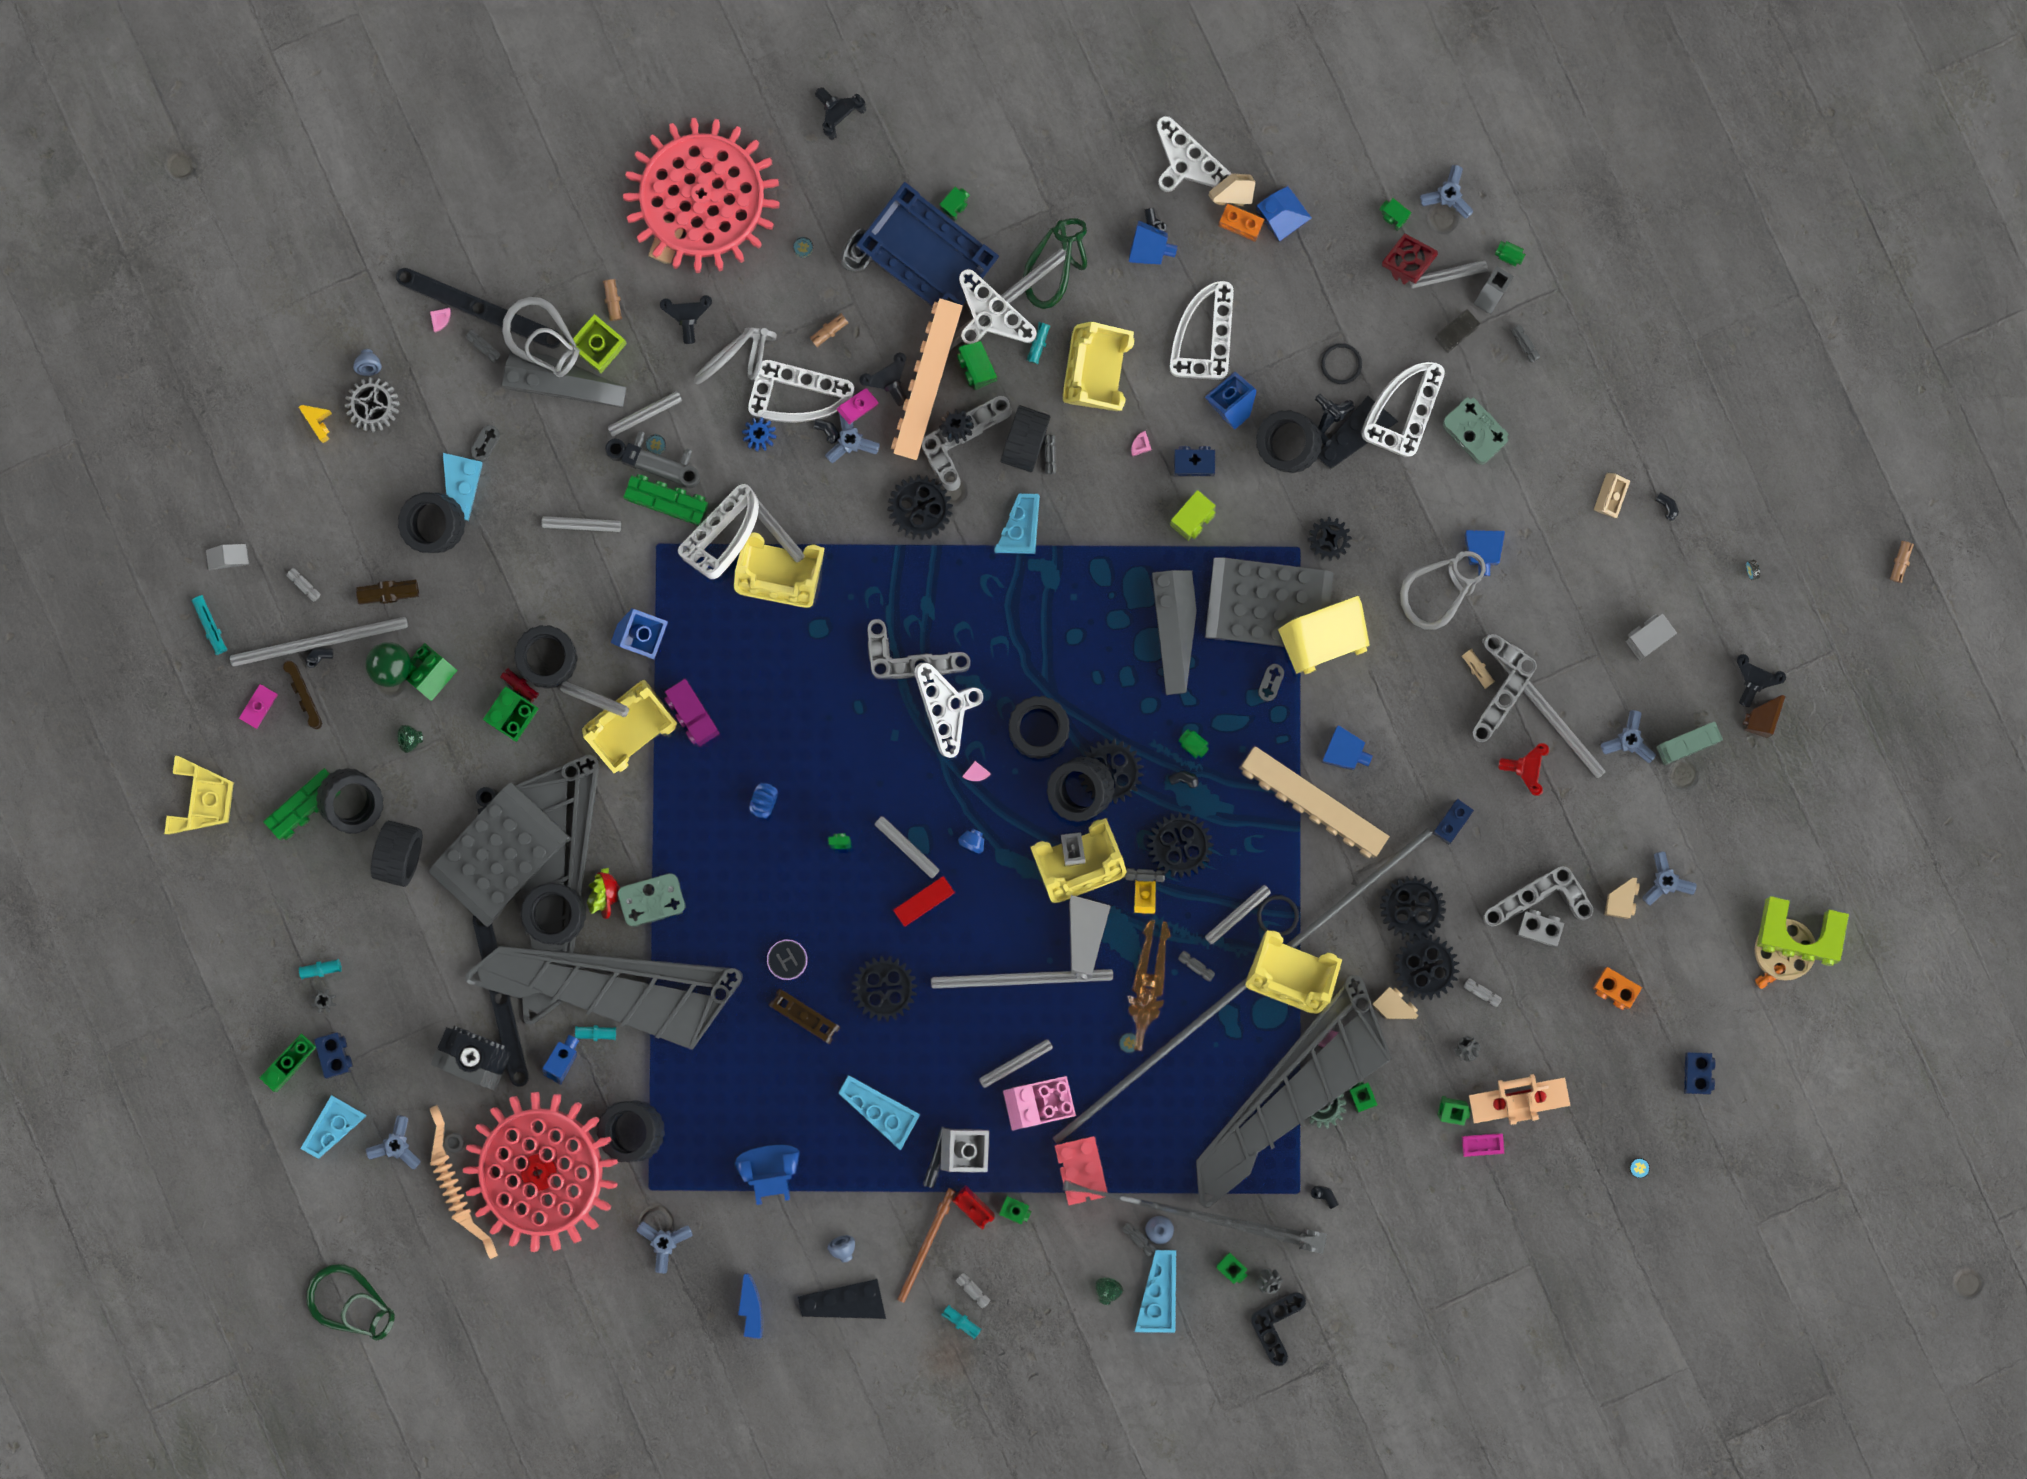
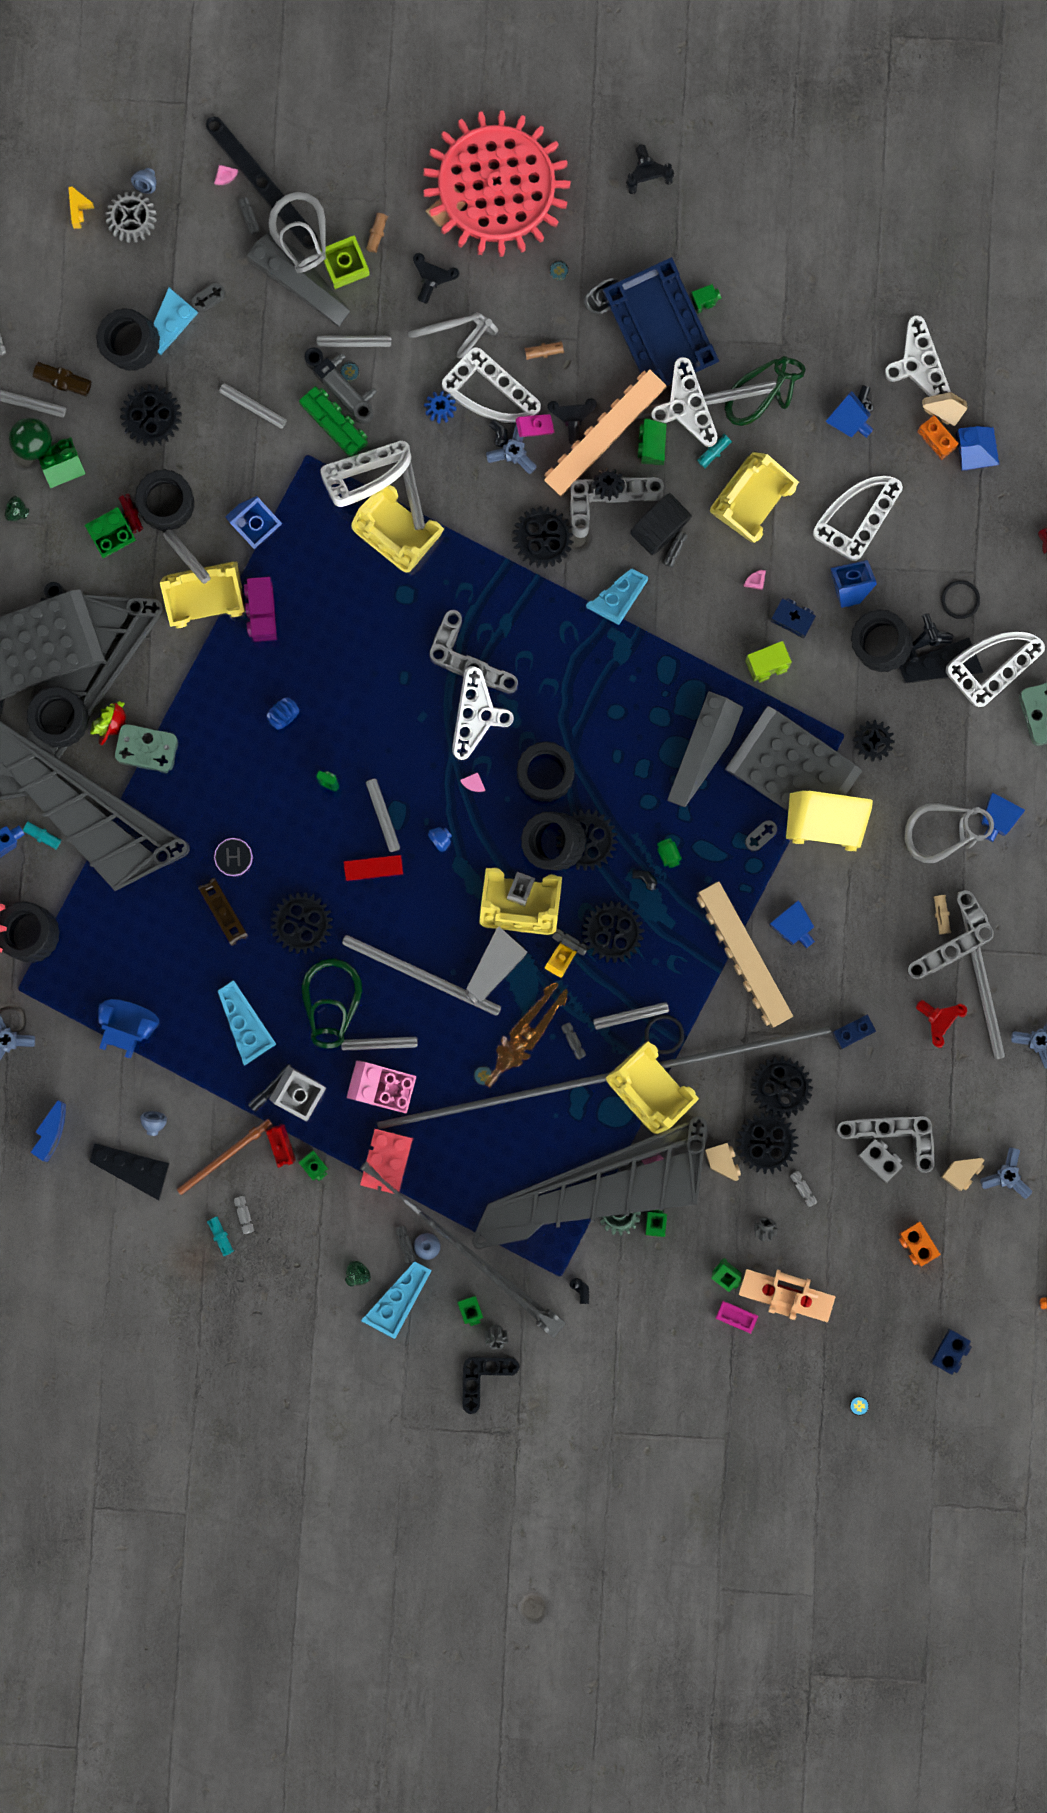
camera: 25 degrees right, 0 degrees up
none -> black gear [120,385,182,447]
none -> dark green animal [301,958,362,1048]

